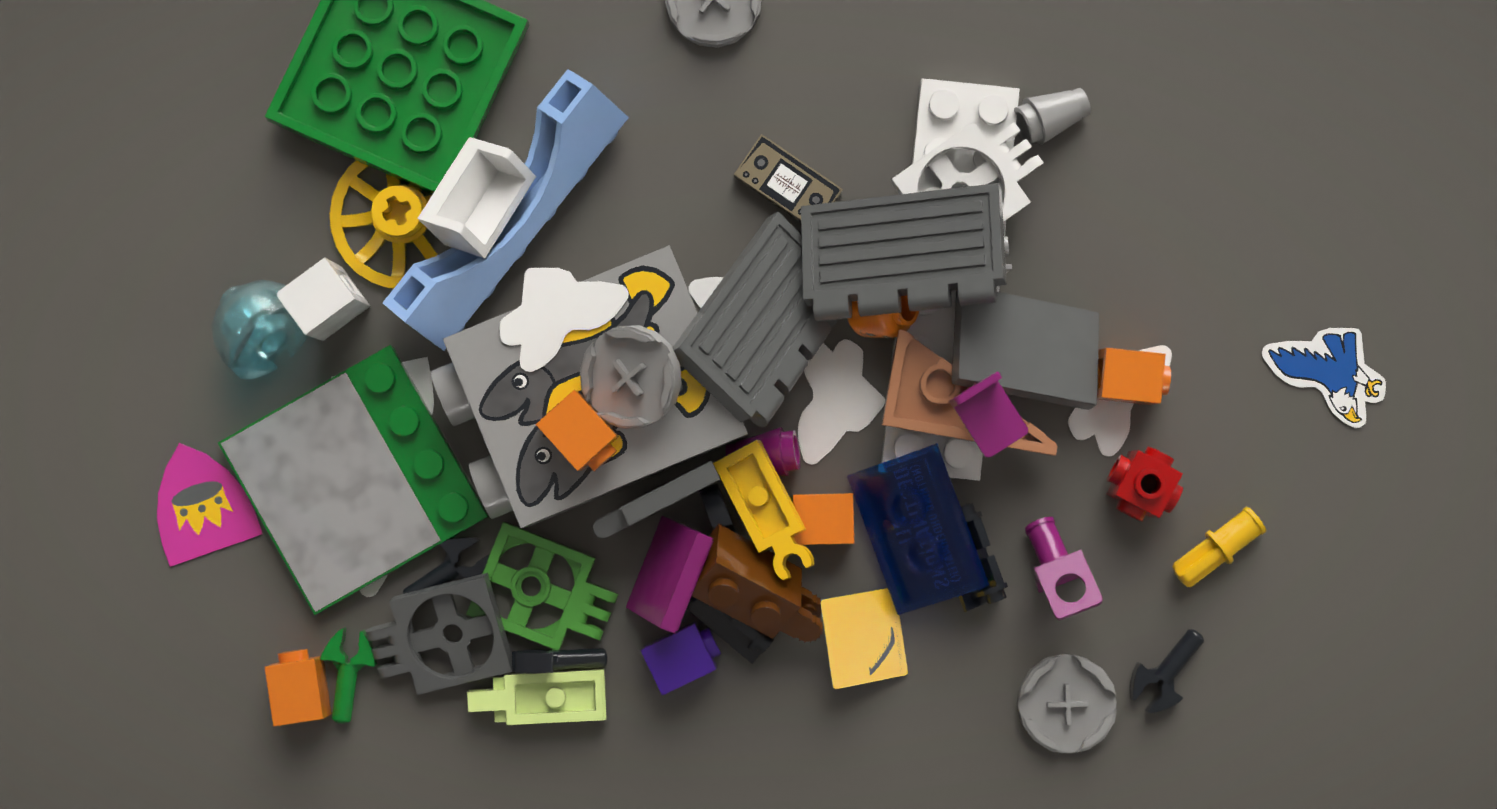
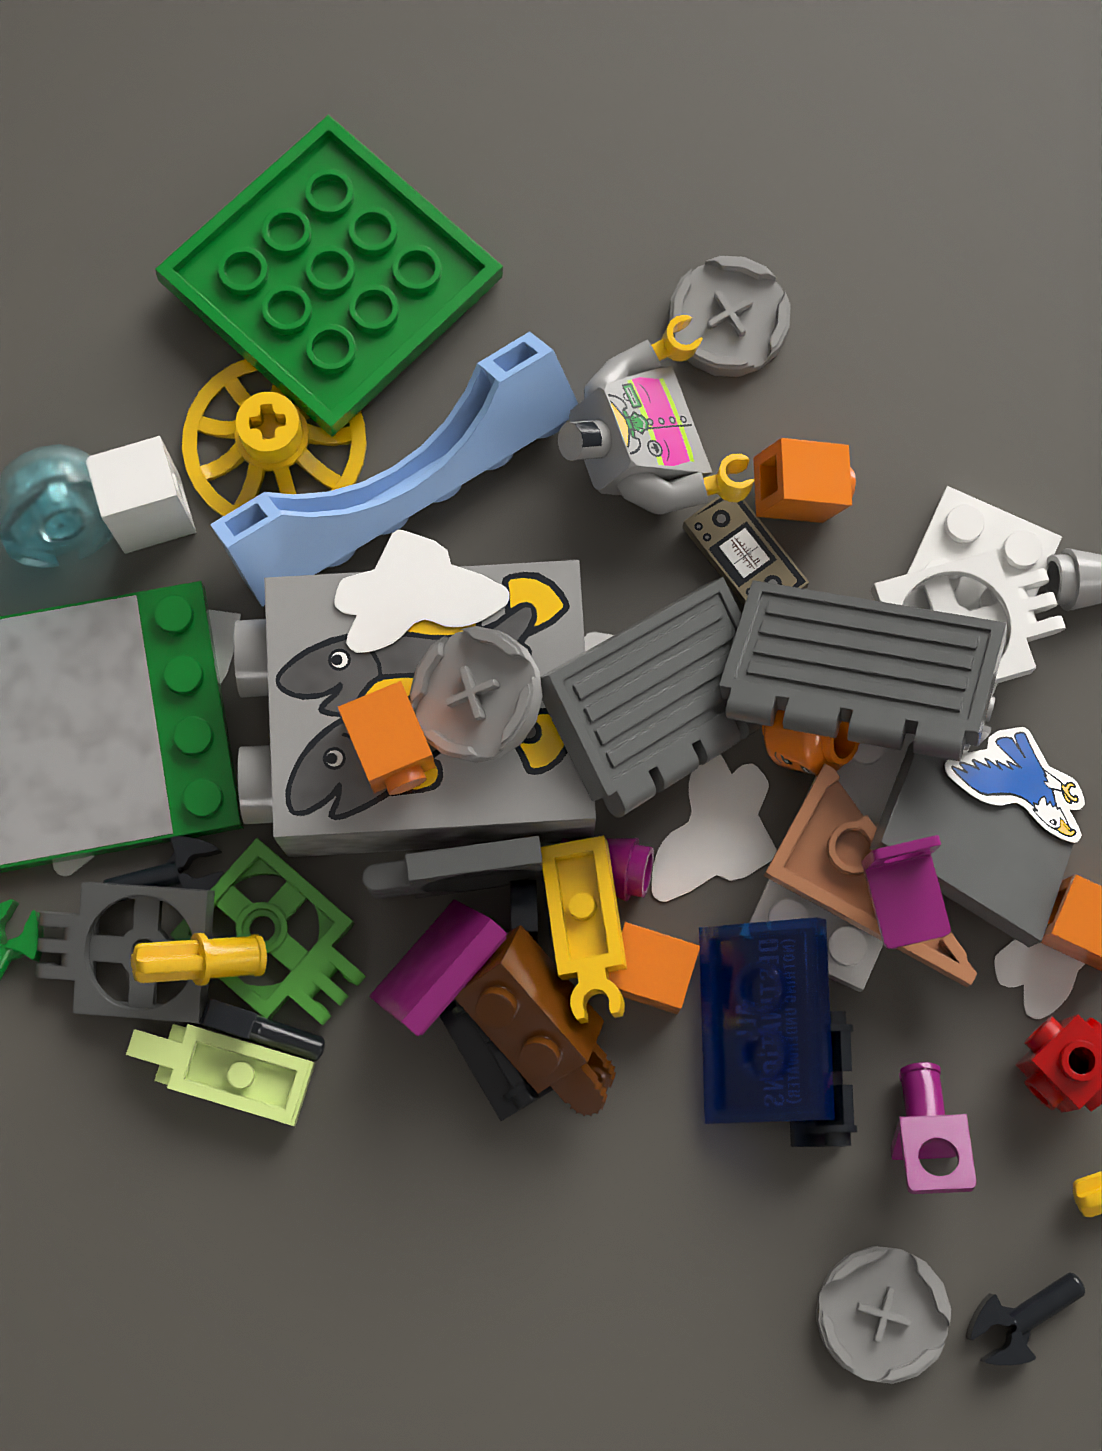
camera: 20 degrees right, 10 degrees down
white panel [417,137,536,258] -> none
dark purple brick [640,621,721,695] -> none
yellow sticker [820,587,908,689] -> none
none -> yellow axle [131,933,267,986]
none -> light grey torso [558,315,755,514]
none -> orange brick [753,438,856,523]
none -> sticker [944,727,1085,843]

